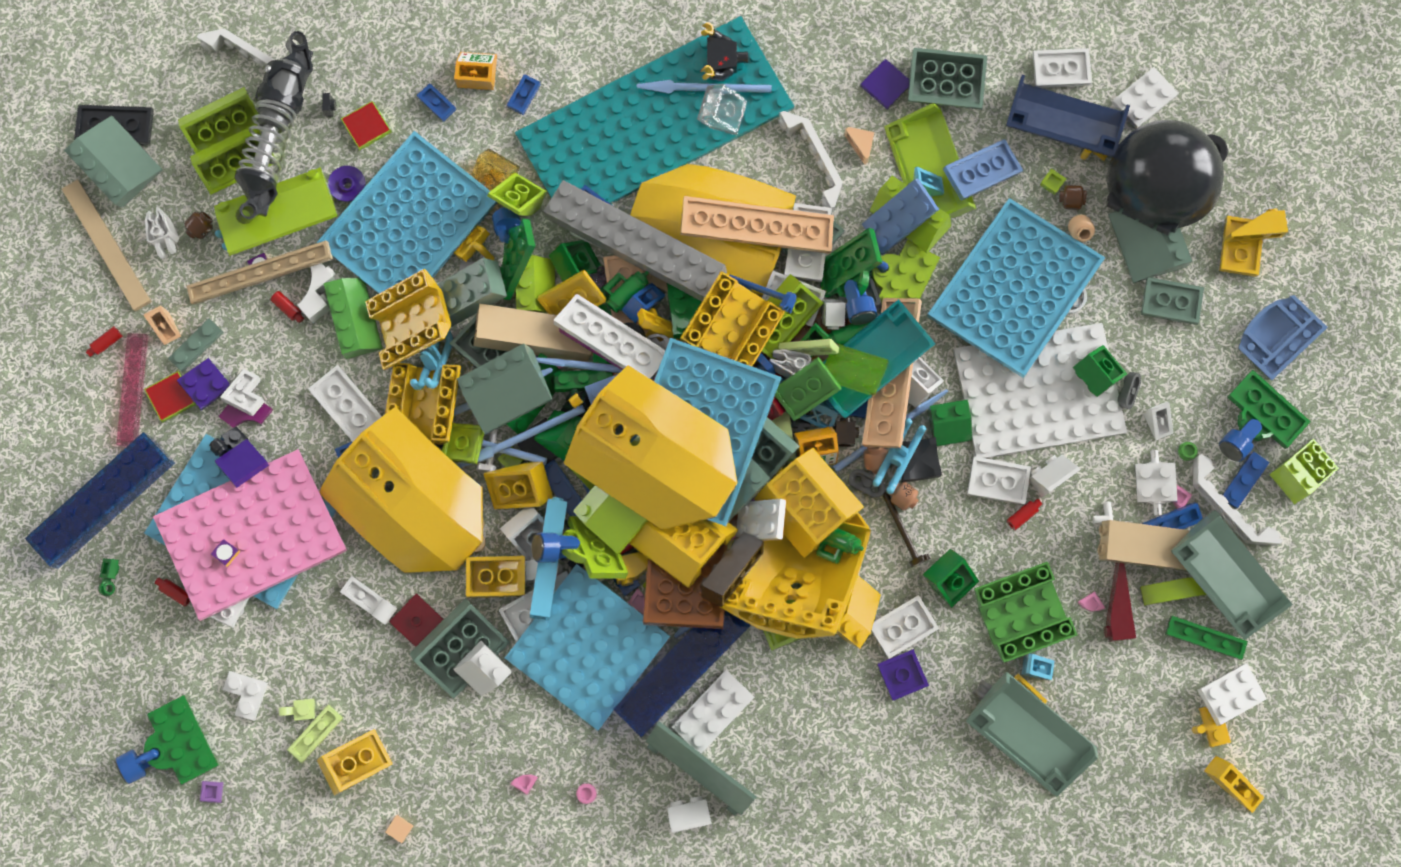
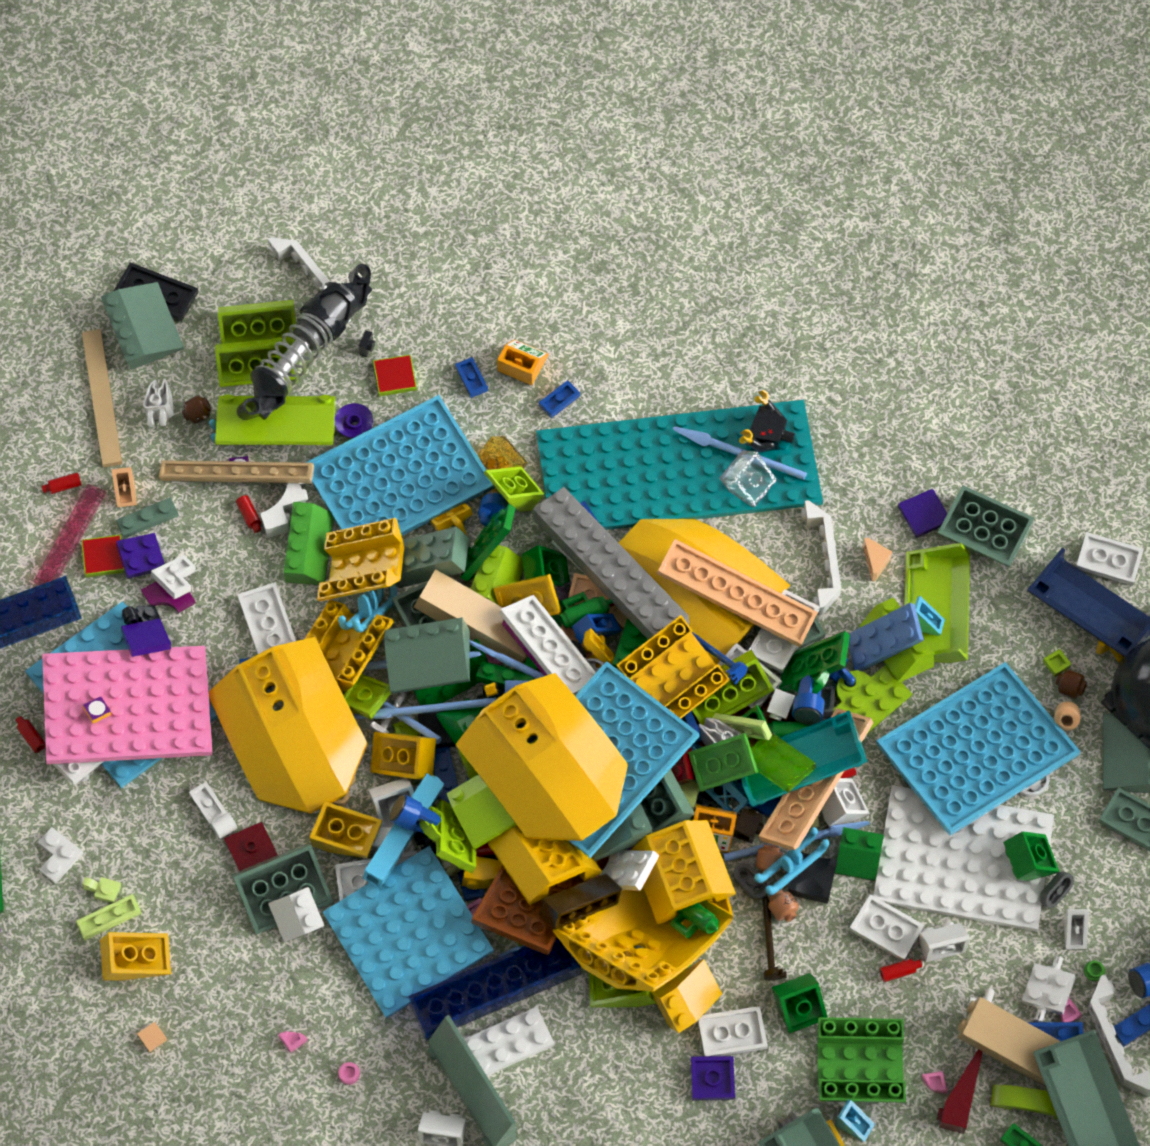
camera: 20 degrees right, 15 degrees down
medium blue plate [943,139,1023,201] -> none

